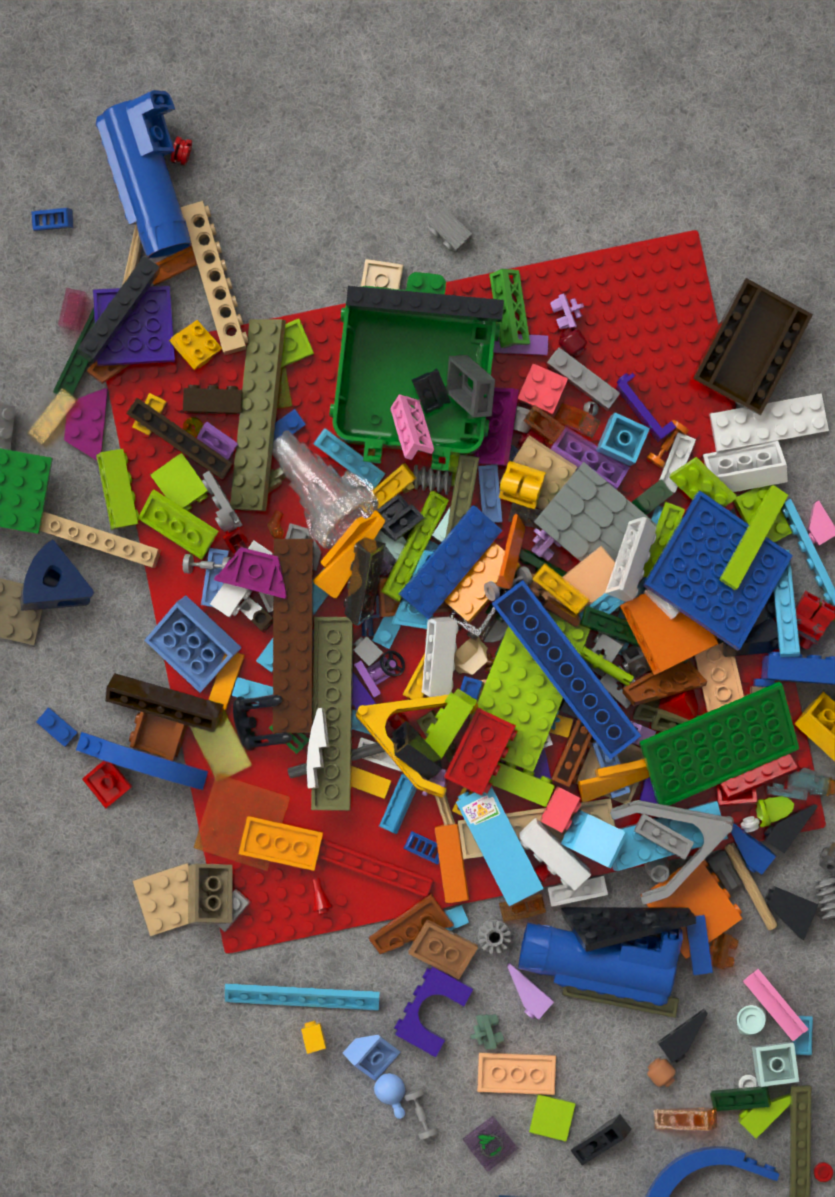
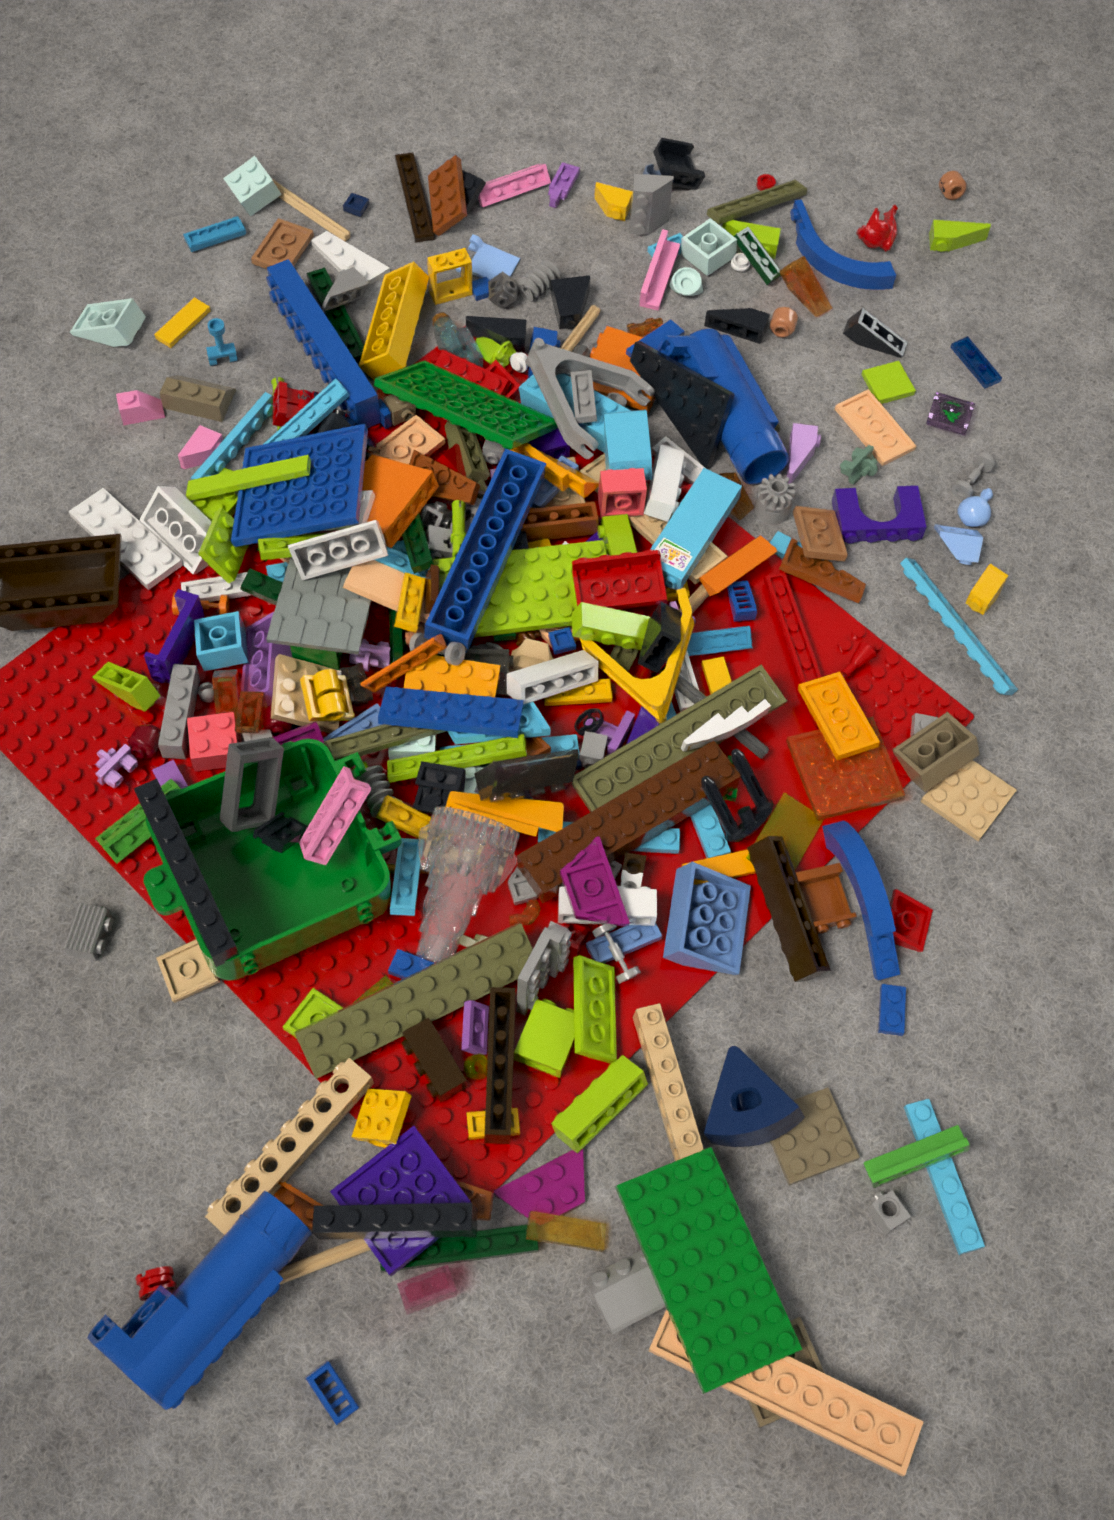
camera: 125 degrees left, 25 degrees down
none -> lime slope [92,662,160,711]

